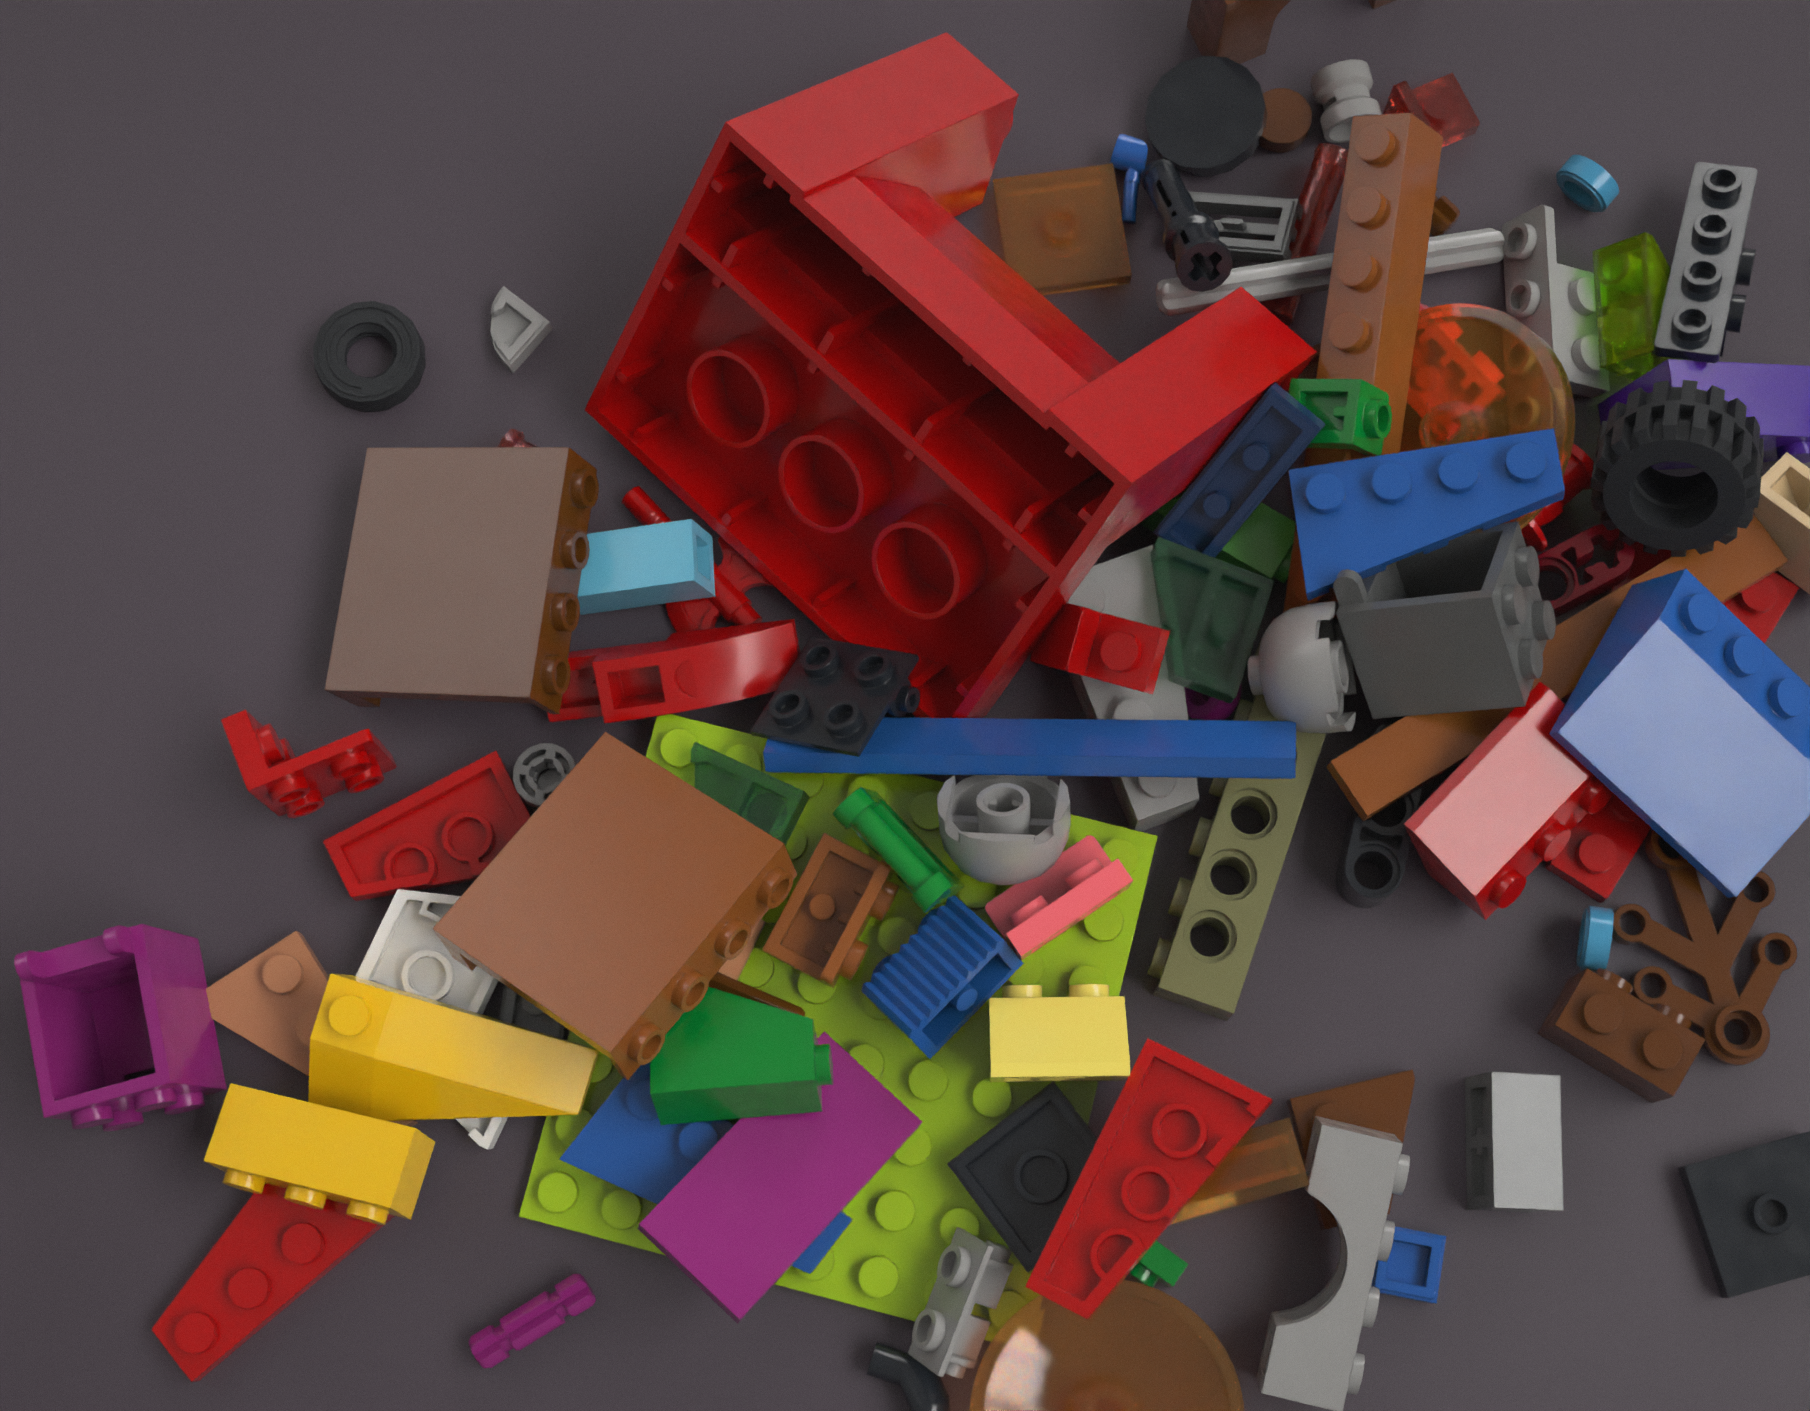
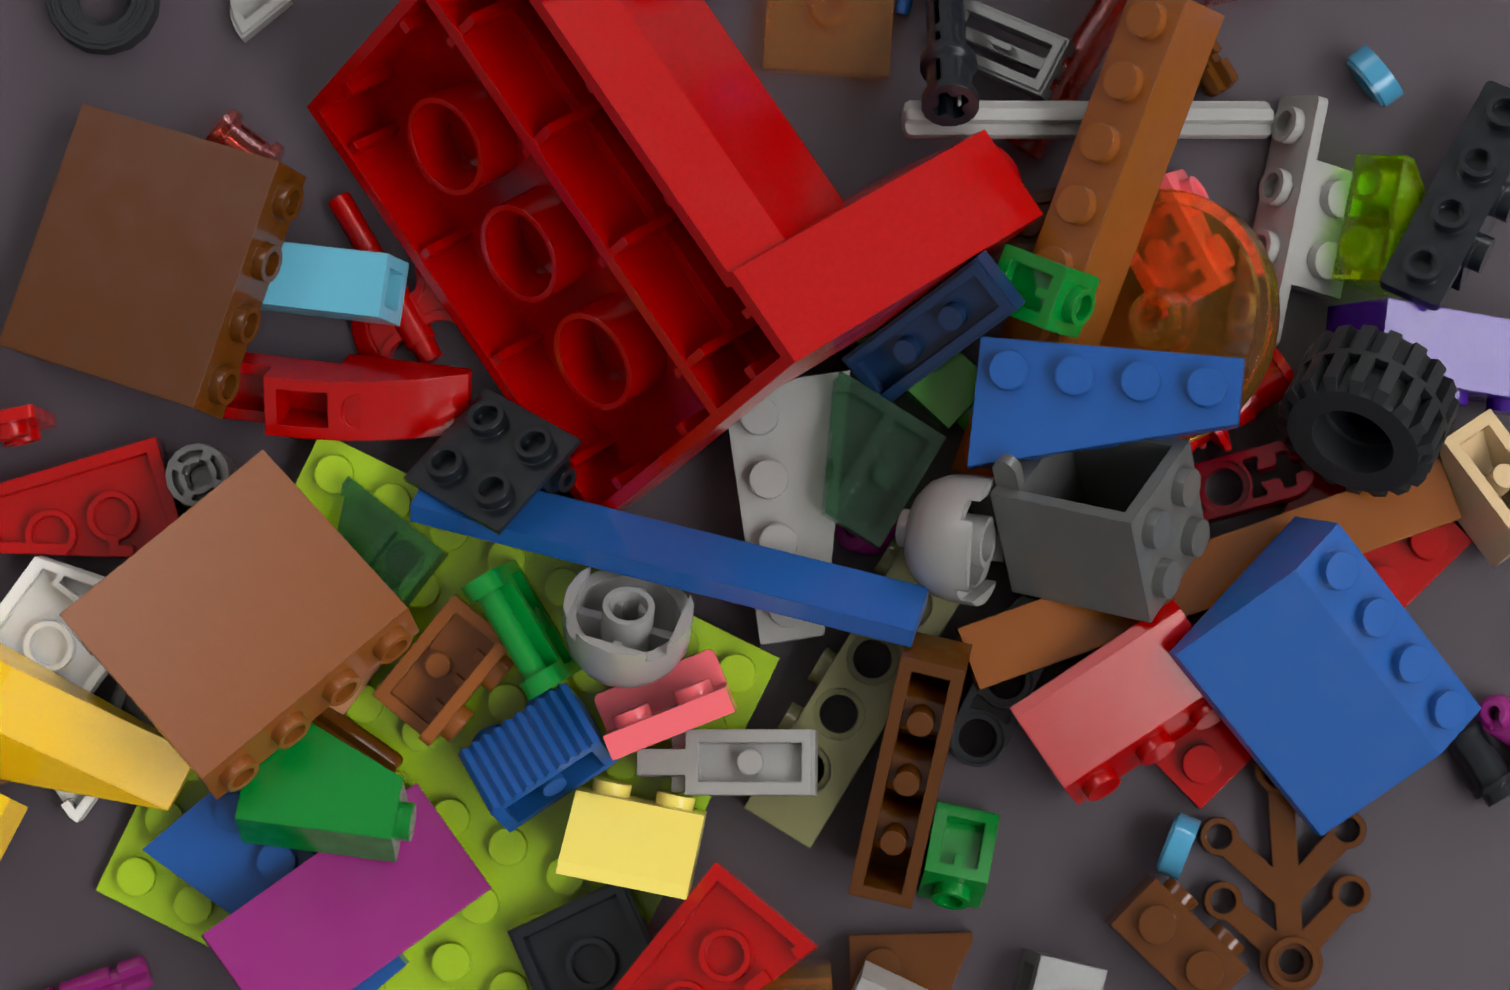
camera: 10 degrees right, 10 degrees up
red slope [1030,603,1170,695] -> none
none -> light grey hinge [637,729,818,796]
none -> reddish brown brick [848,632,972,909]
none -> green bracket [918,801,1000,910]

